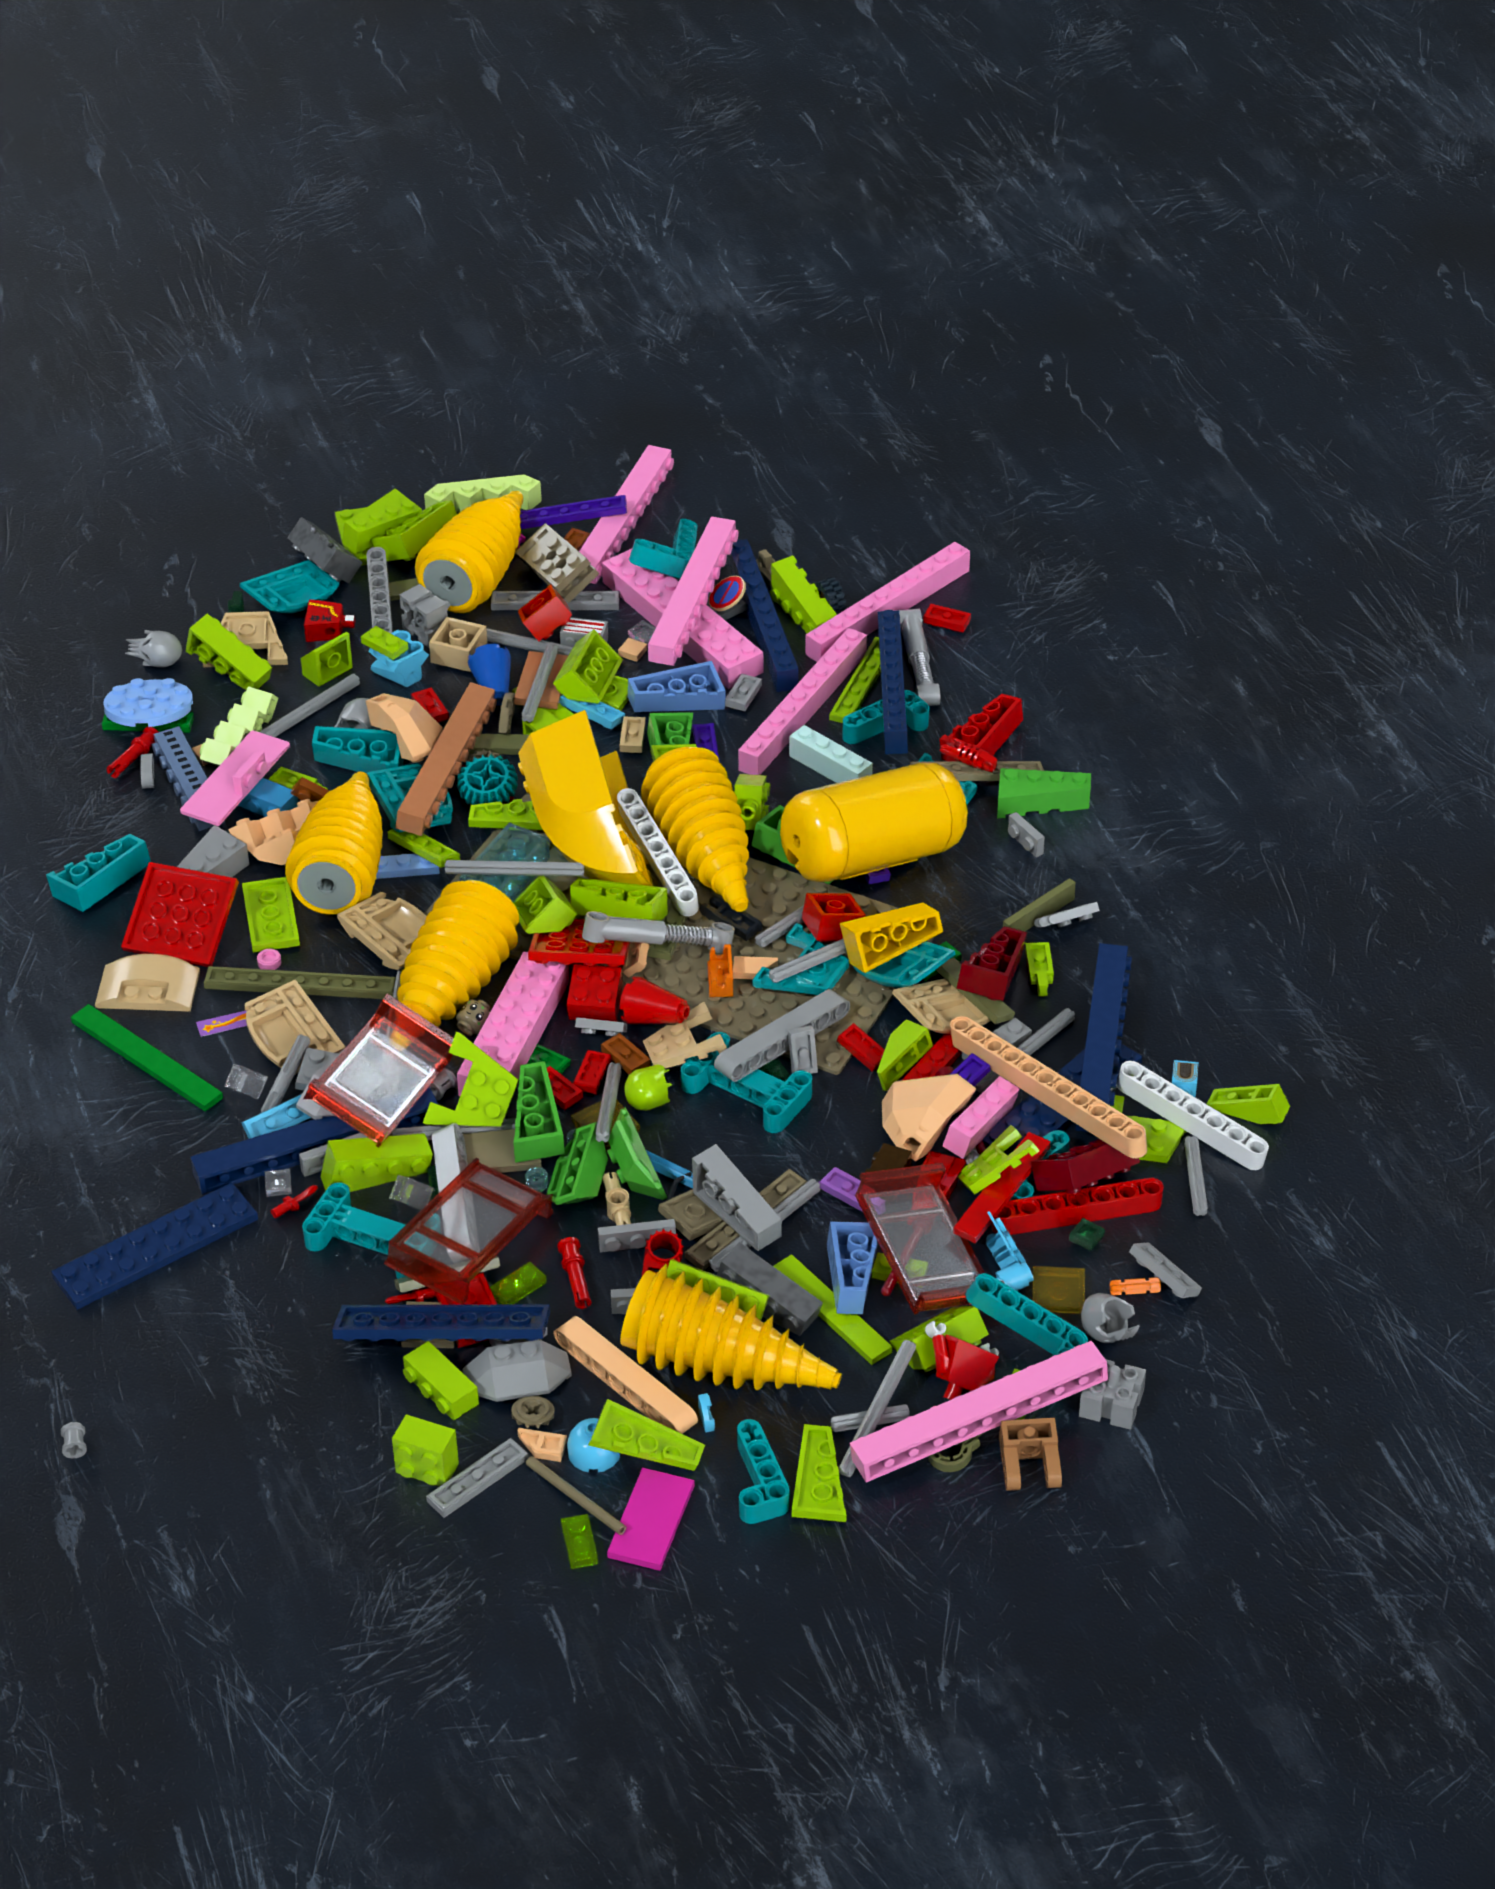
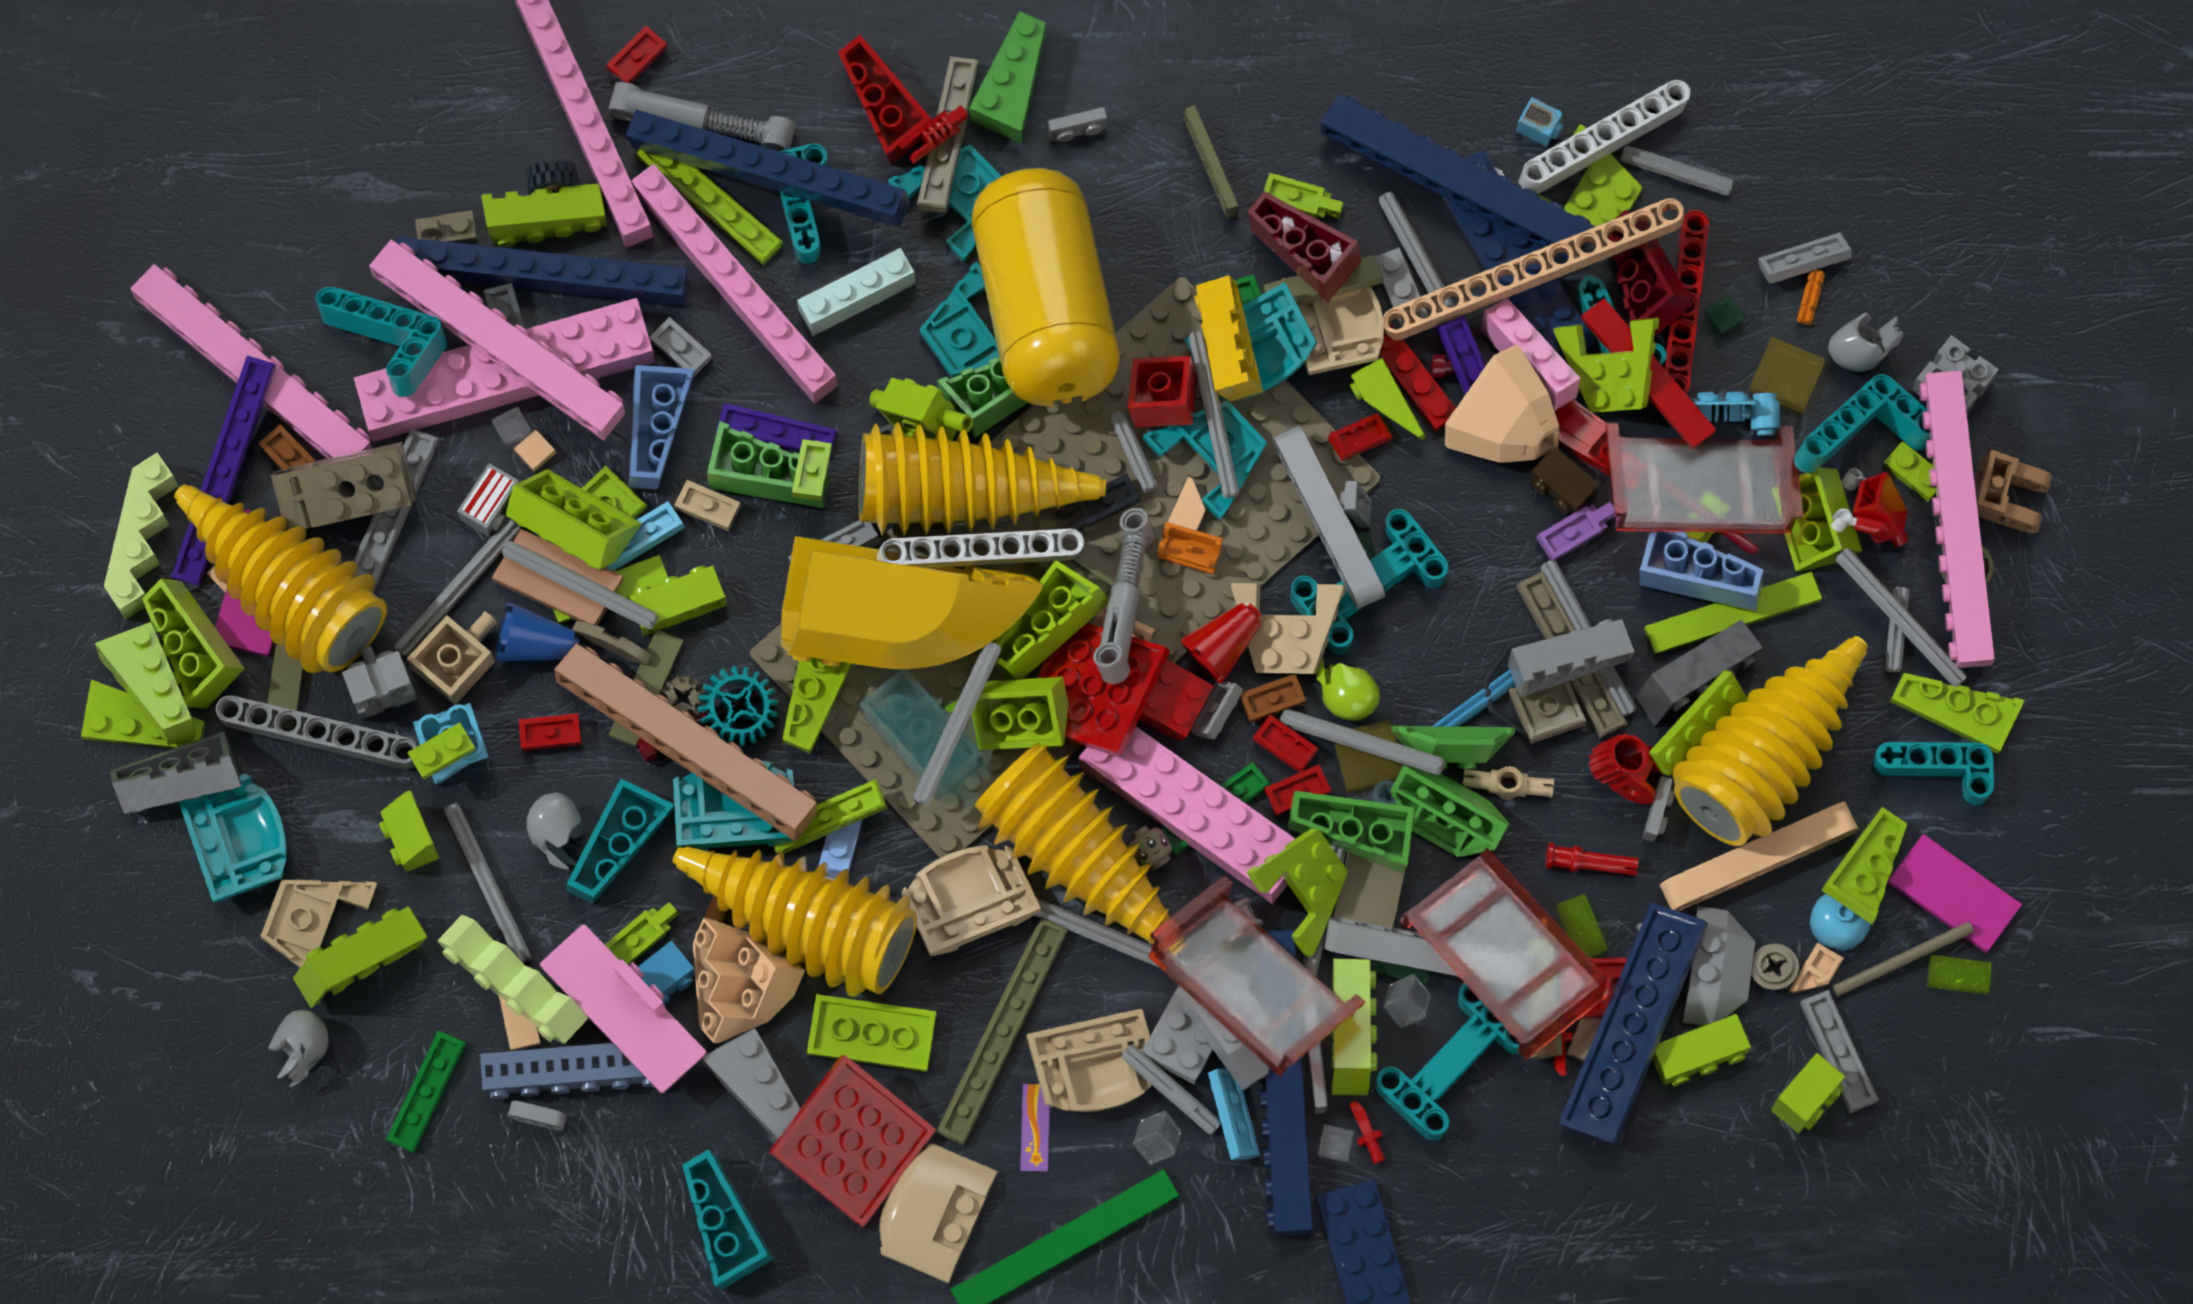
camera: 70 degrees left, 30 degrees up
light blue plate [104,678,193,727] -> none
red pin [106,726,158,778] -> none
clear green plate [228,591,244,613] -> none
bright pink tile [257,949,281,970] -> none
dark orange plate [290,777,329,802] -> none
red torso [304,600,355,642] -> none
light nougat brick [366,693,443,763] -> none
red brick [518,584,572,642] -> none
clear light blue bush [525,1167,548,1192] -> none
light grey plate [598,1219,676,1252] -> none
medium azure tile [698,1393,715,1433] -> none
piece [708,576,746,611] -> none
light grey hinge [1034,902,1100,928] -> none
lime slope [1207,1084,1290,1124] -> none

